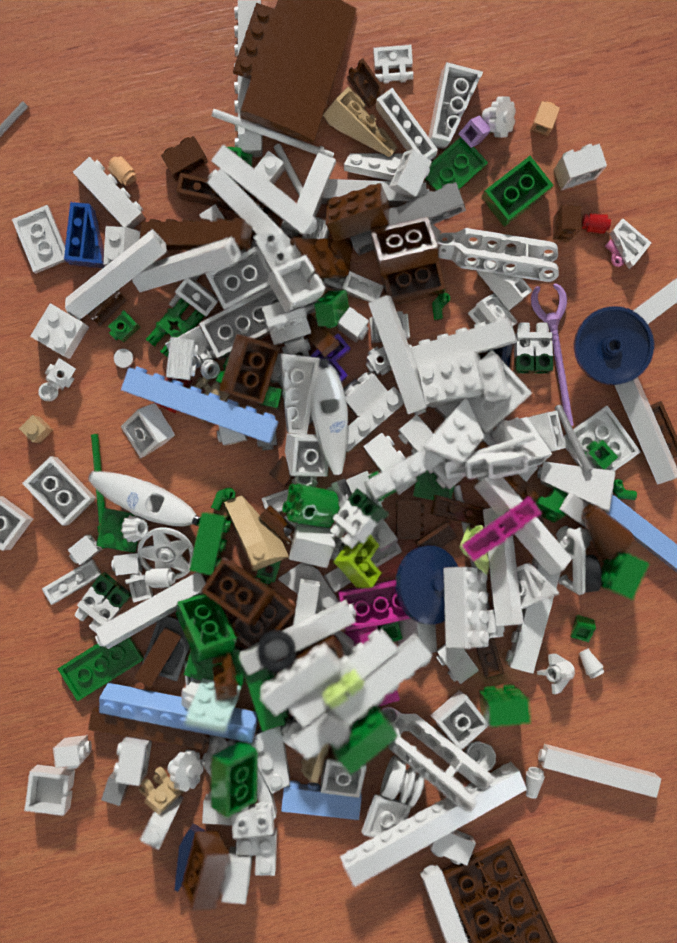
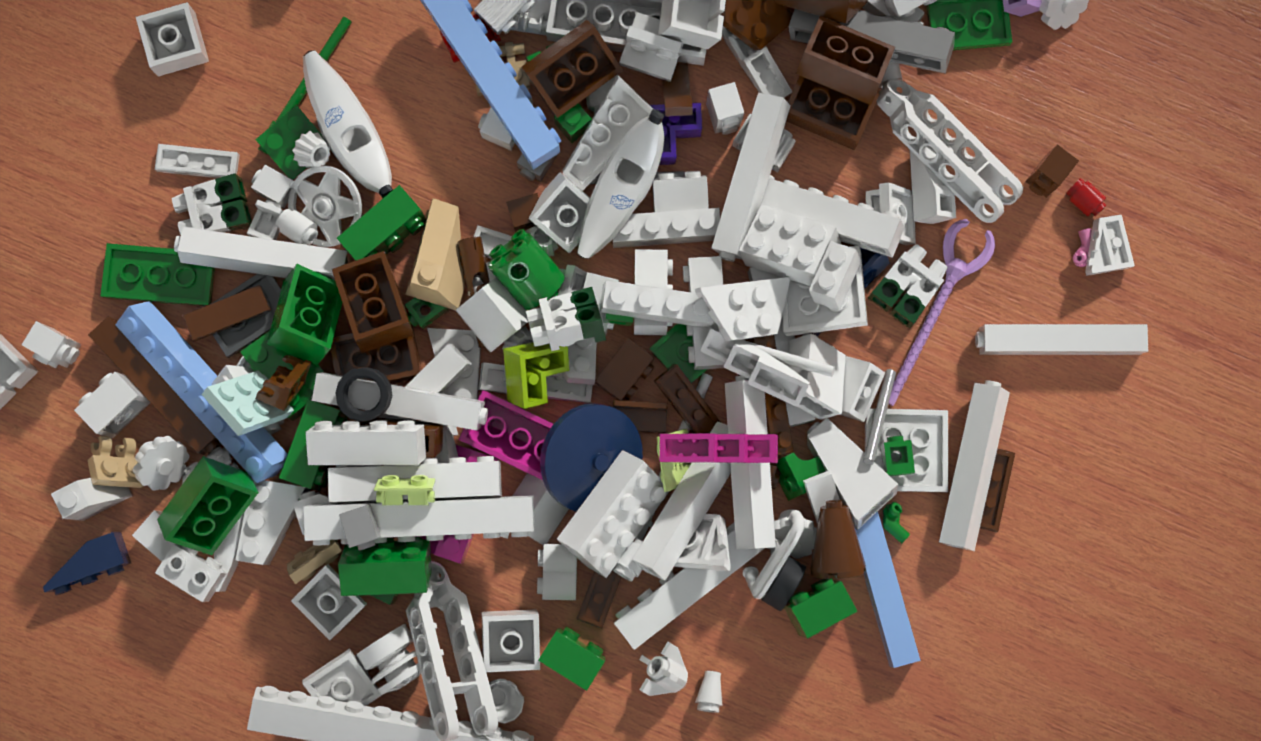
camera: 40 degrees right, 5 degrees down
white brick [22,456,97,526] -> none
white brick [68,535,103,565] -> none
light grey brick [101,772,129,806] -> none
white slope [121,403,175,458] -> none
reddish brown brick [181,831,230,910] -> none
white plate [201,360,220,379] -> none
green arm [211,488,236,511] -> none
white brick [220,847,253,904] -> none
white brick [236,828,277,876] -> none
light blue brick [281,780,362,820] -> none
white brick [282,337,311,357] -> none
green brick [314,290,349,328] -> none
white brick [365,347,392,376] -> none
green slope [377,622,403,642] -> none
green arm [432,293,451,321] -> none
green brick [481,156,554,227] -> none
light nougat brick [530,101,560,136] -> none
white brick [554,144,607,191] -> none
green slope [570,615,596,642] -> none
dark blue dish [574,306,654,385] -> none

